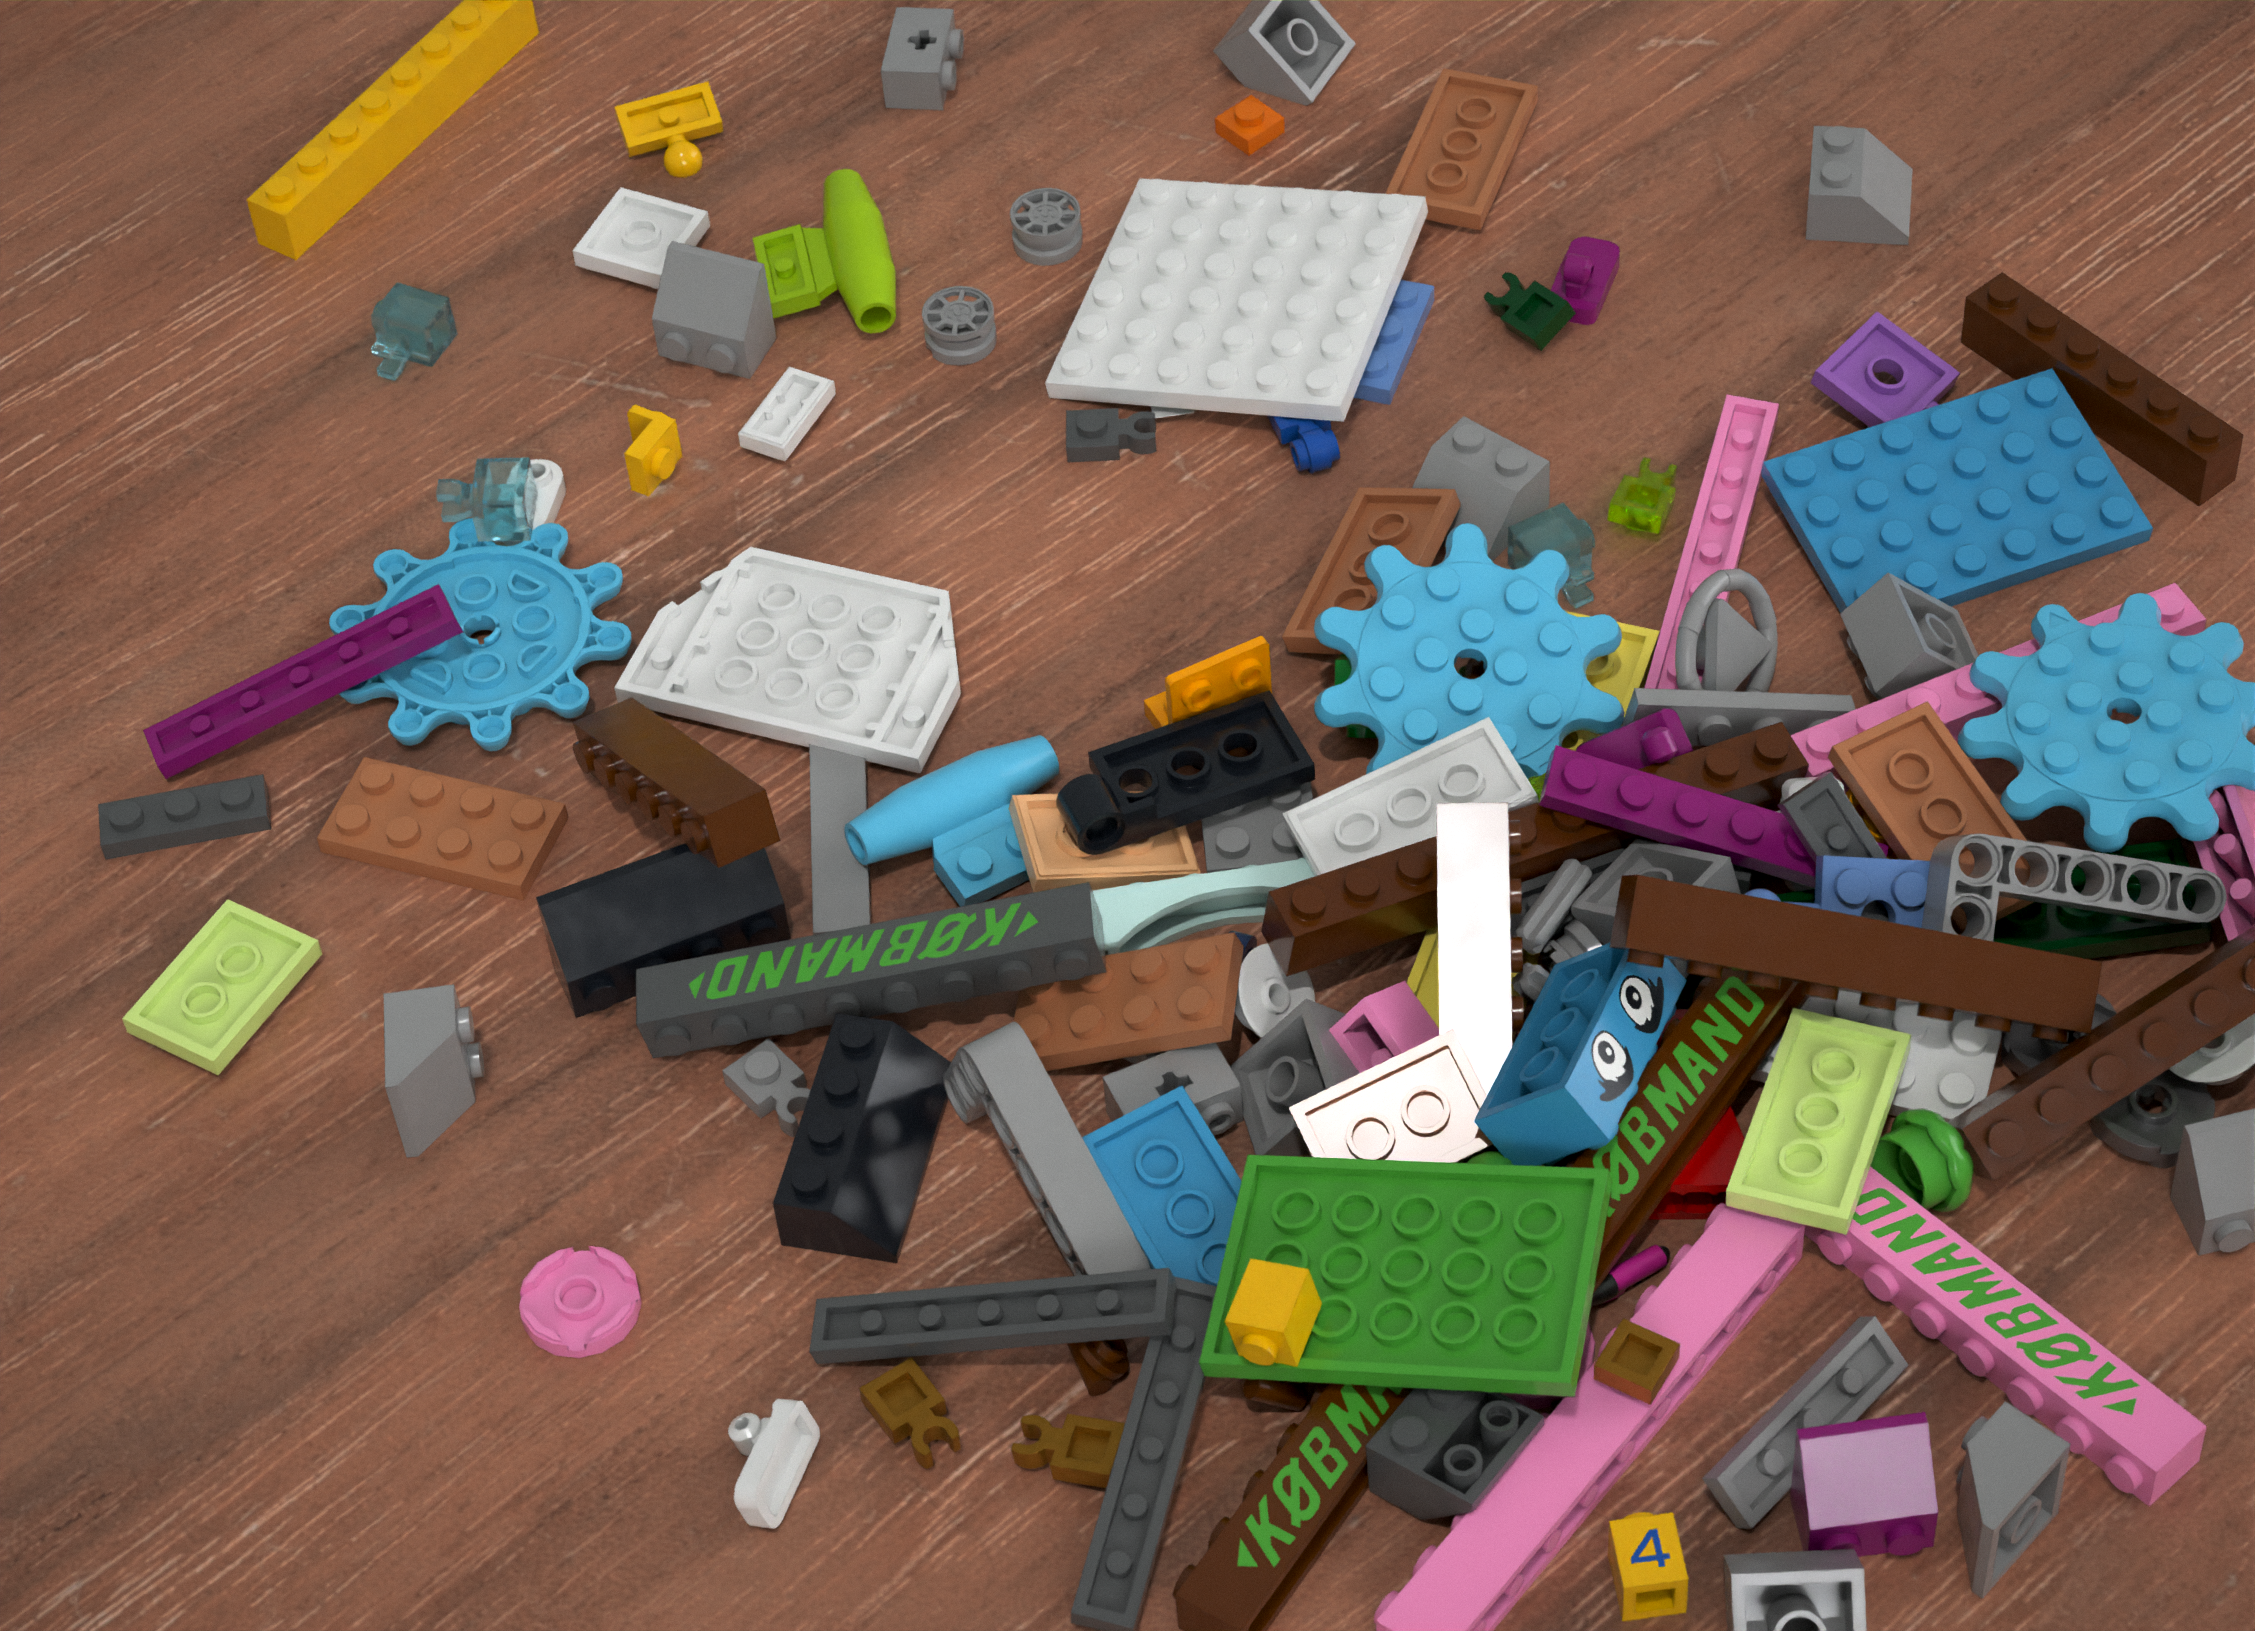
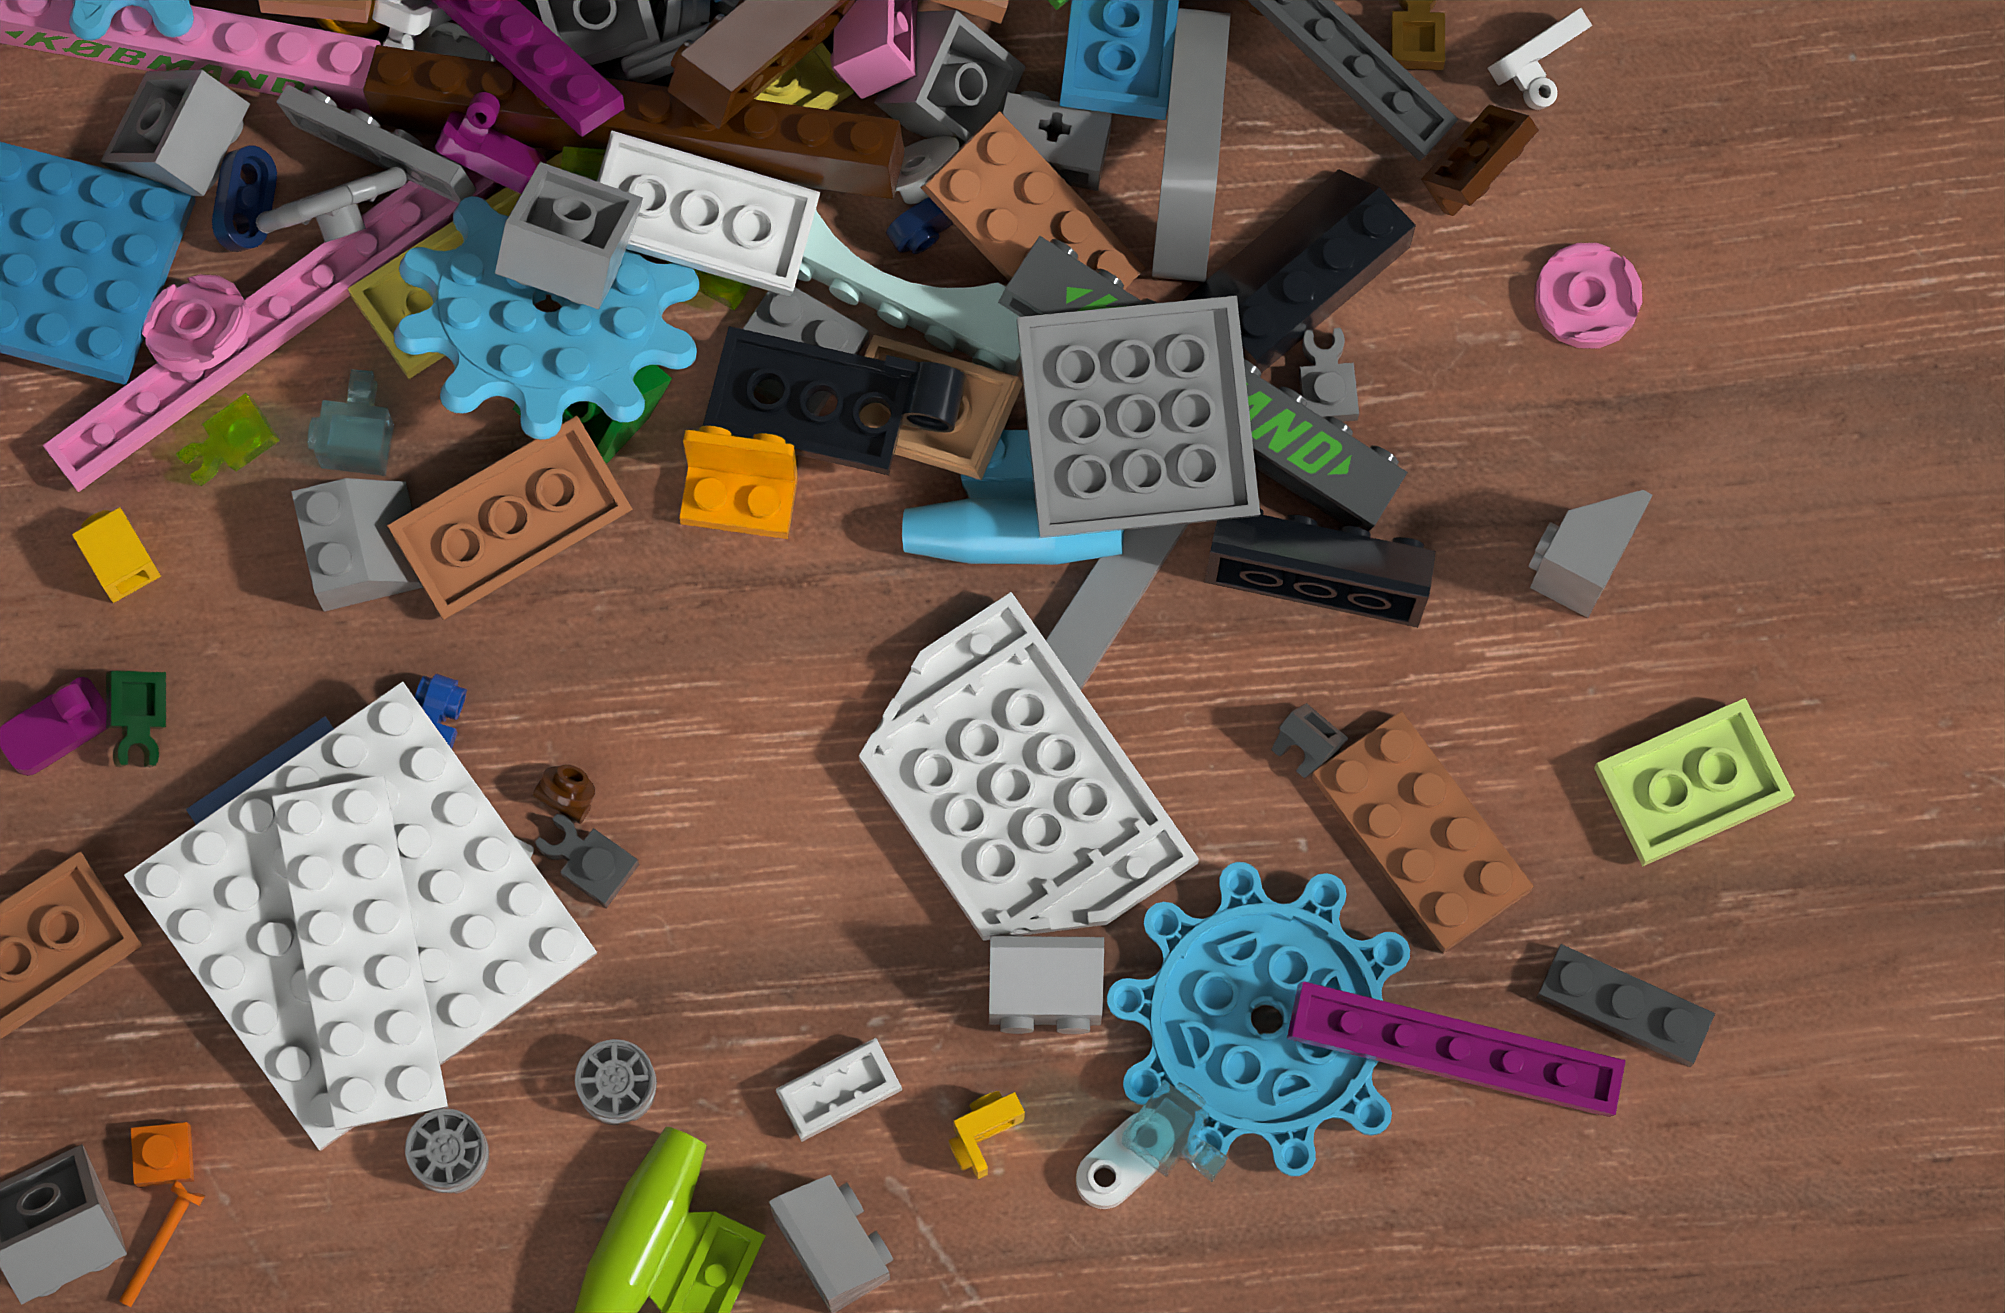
camera: 150 degrees left, 25 degrees up
reddish brown brick [572,697,781,868] -> none
none -> yellow brick [72,507,161,603]
none -> orange piece [119,1180,205,1307]
none -> bright pink tile [142,274,250,373]
none -> dark blue plate [212,145,277,252]
none -> white plate [272,775,448,1131]
none -> light grey slope [495,162,643,310]
none -> reddish brown plate [532,765,595,824]
none -> light grey slope [989,936,1104,1034]
none -> light grey plate [1016,296,1260,539]
none -> dark grey tile [1271,703,1348,778]
none -> reddish brown bracket [1421,104,1539,216]

